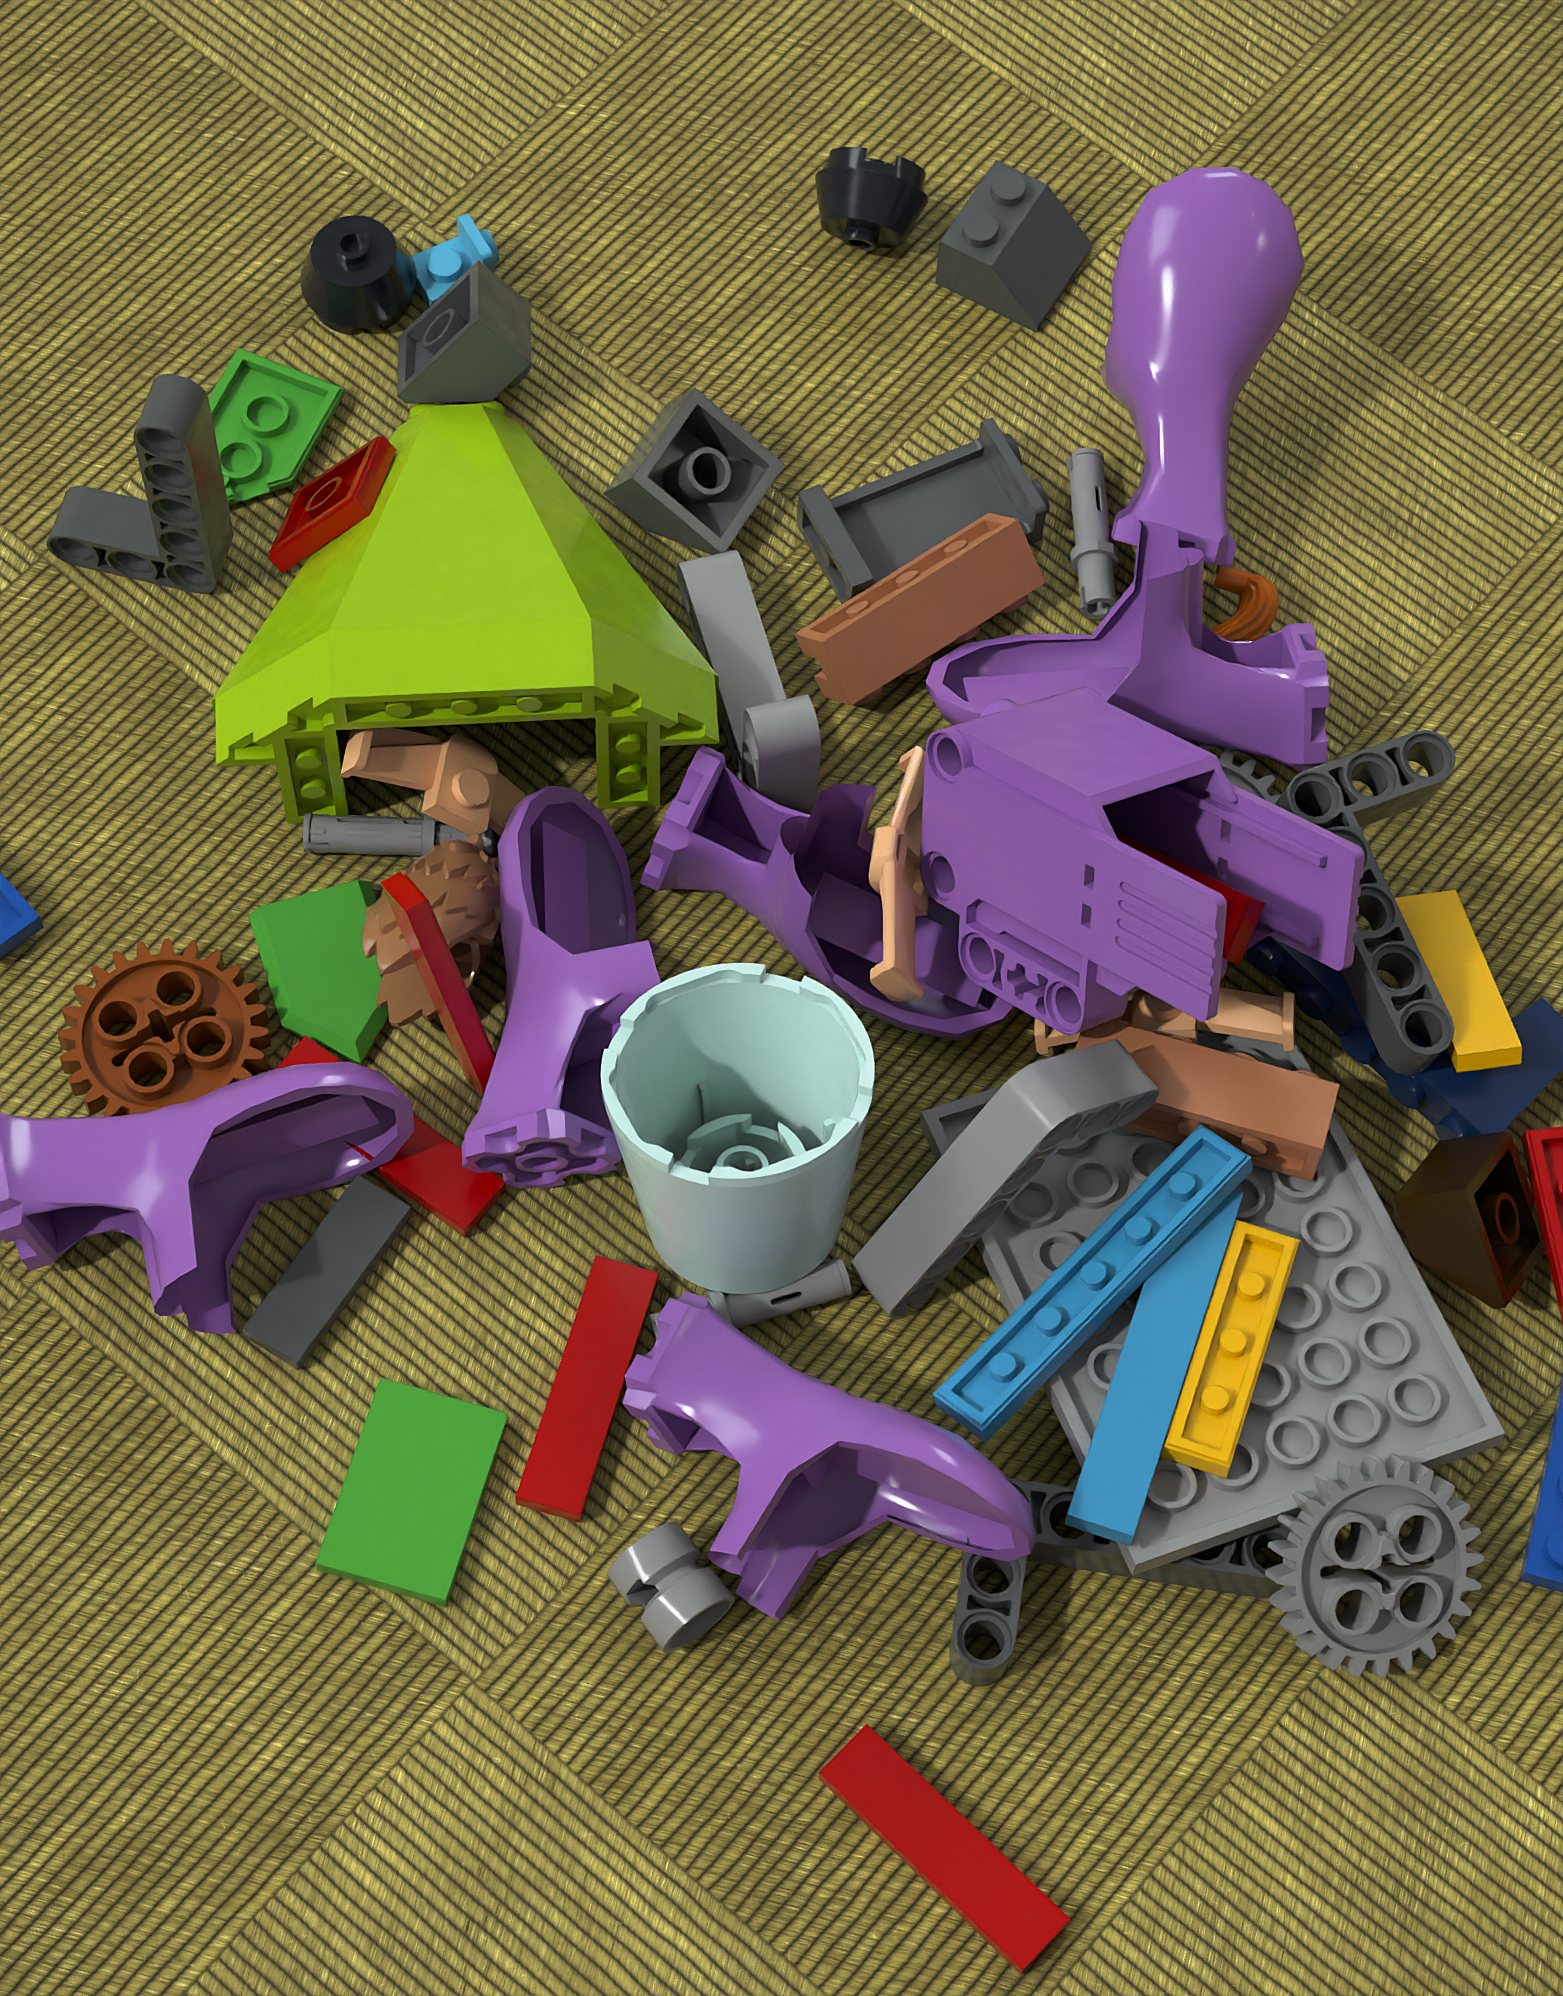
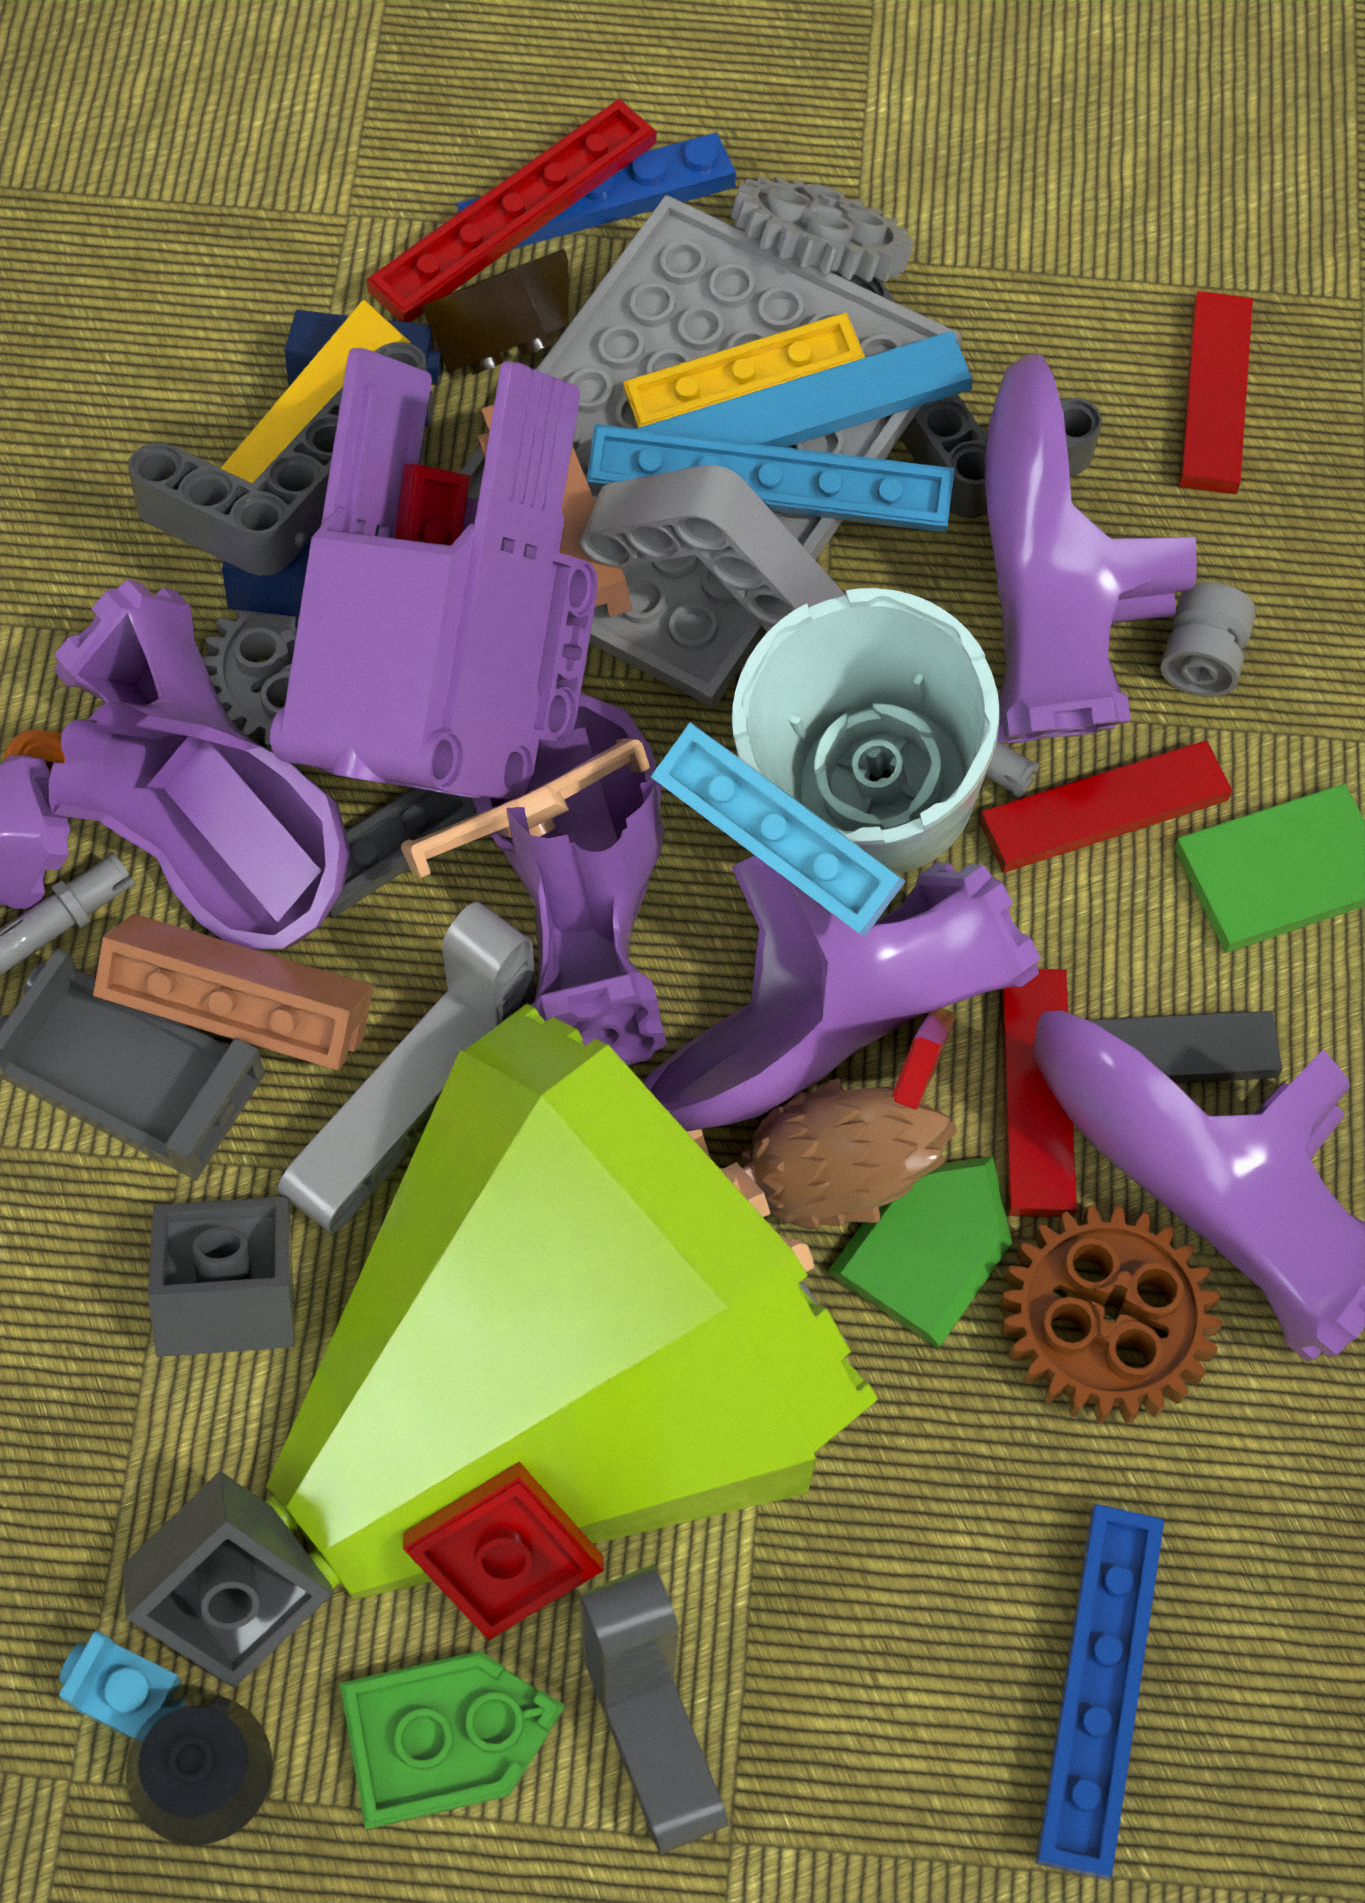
camera: 125 degrees left, 0 degrees up
none -> medium azure plate [651,722,906,936]

